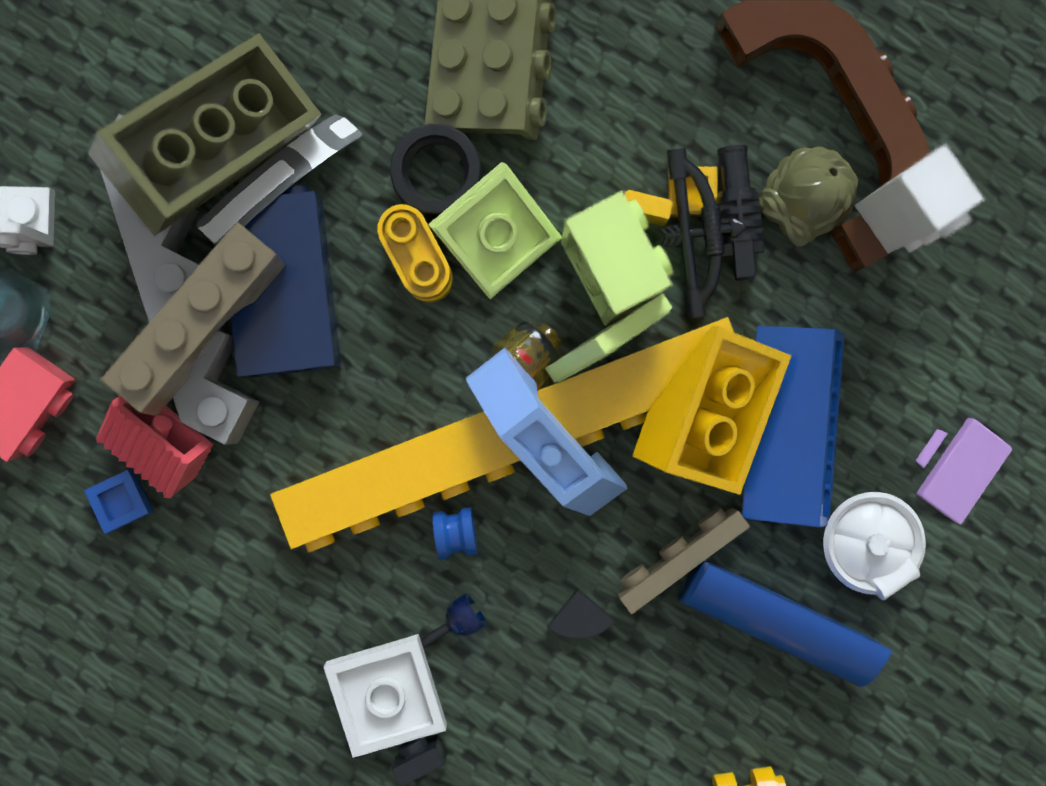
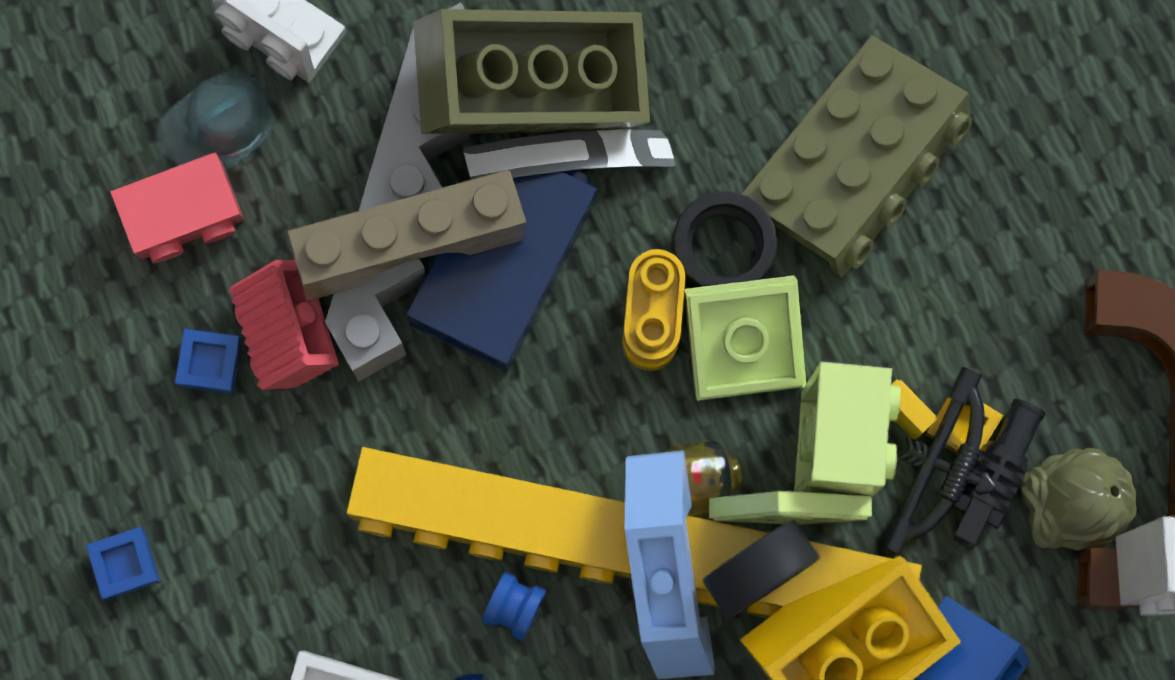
camera: 25 degrees right, 10 degrees down
none -> blue plate [86,527,161,601]
none -> black tyre [703,520,820,619]

